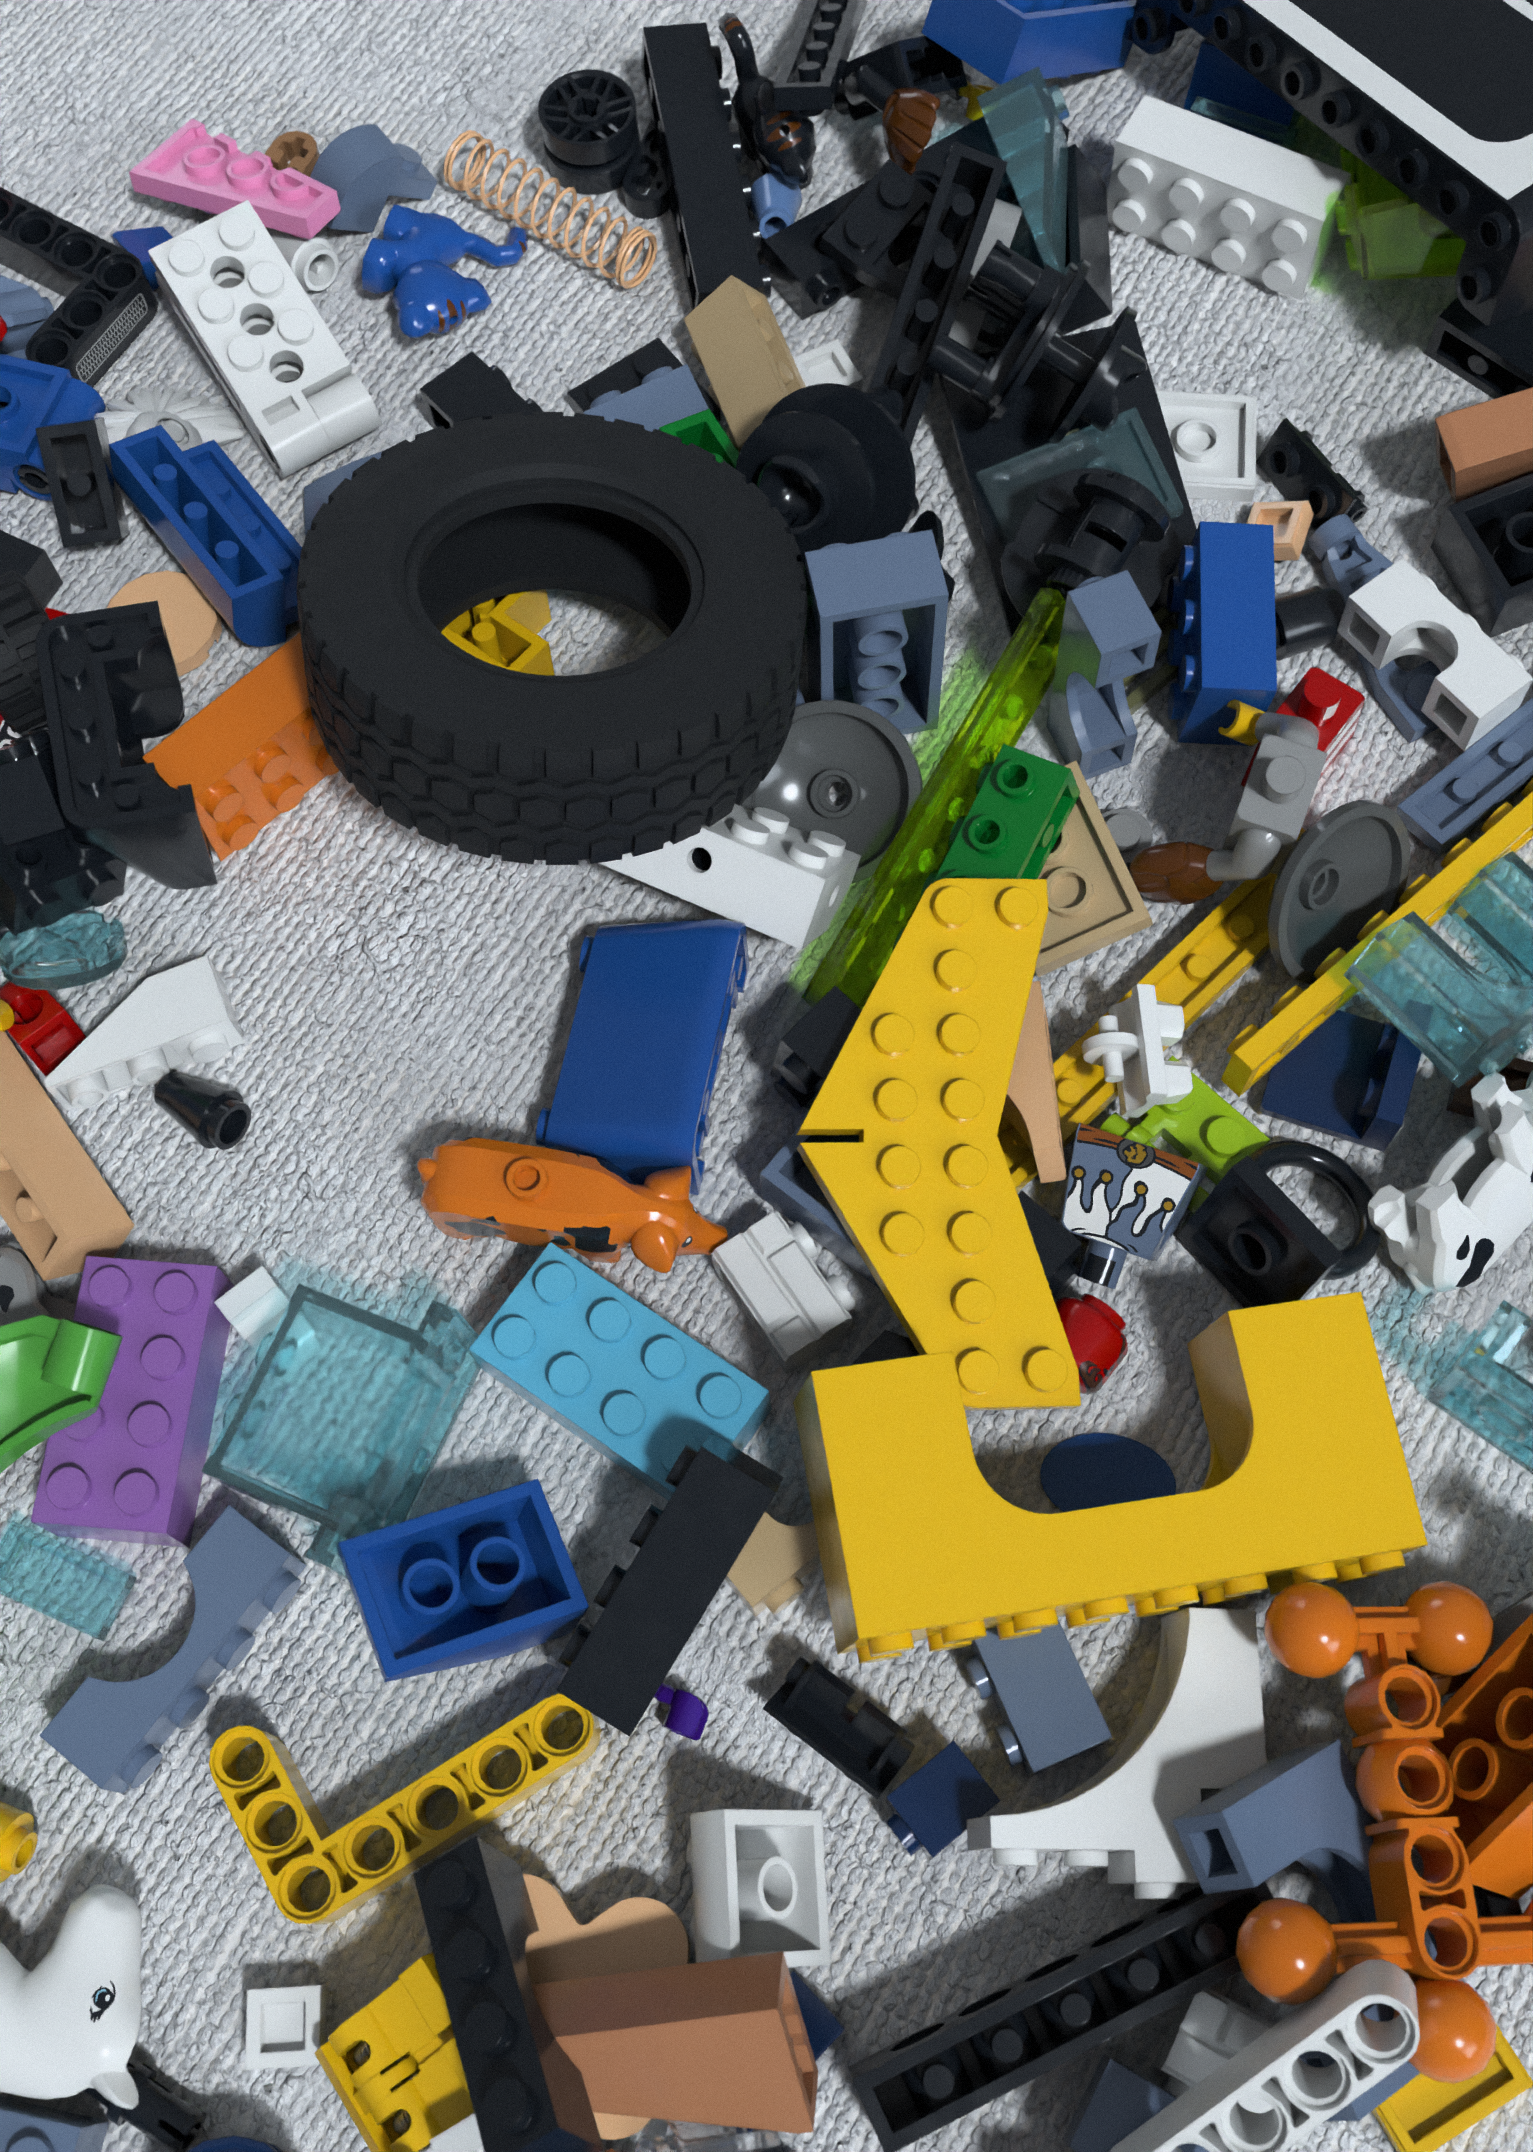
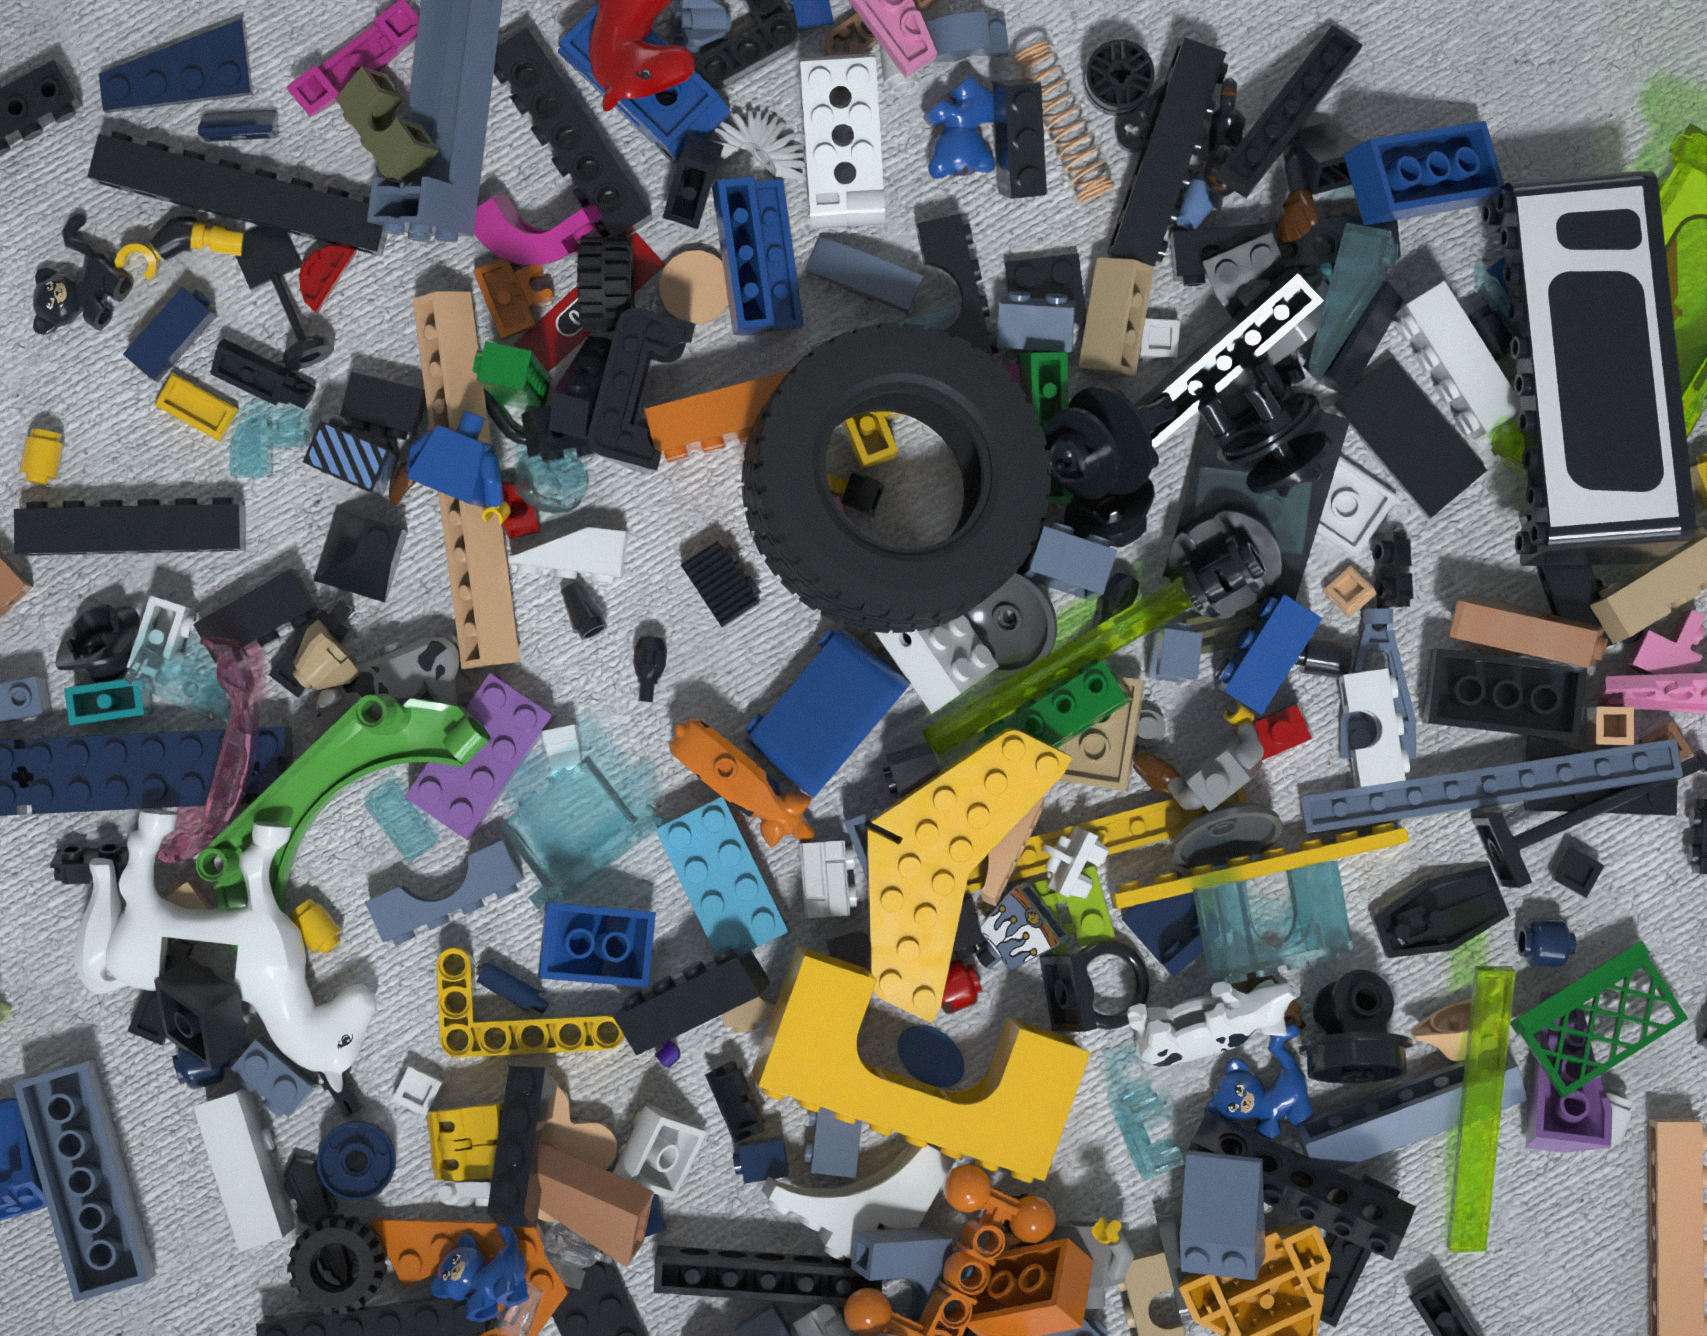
camera: 20 degrees right, 20 degrees up
none -> dark blue cylinder [476,959,550,1014]
none -> black piece [633,636,667,703]
none -> black brick [681,540,761,628]
none -> black brick [992,78,1047,199]
none -> black piece [1093,571,1140,639]
none -> black tile [1333,357,1488,519]

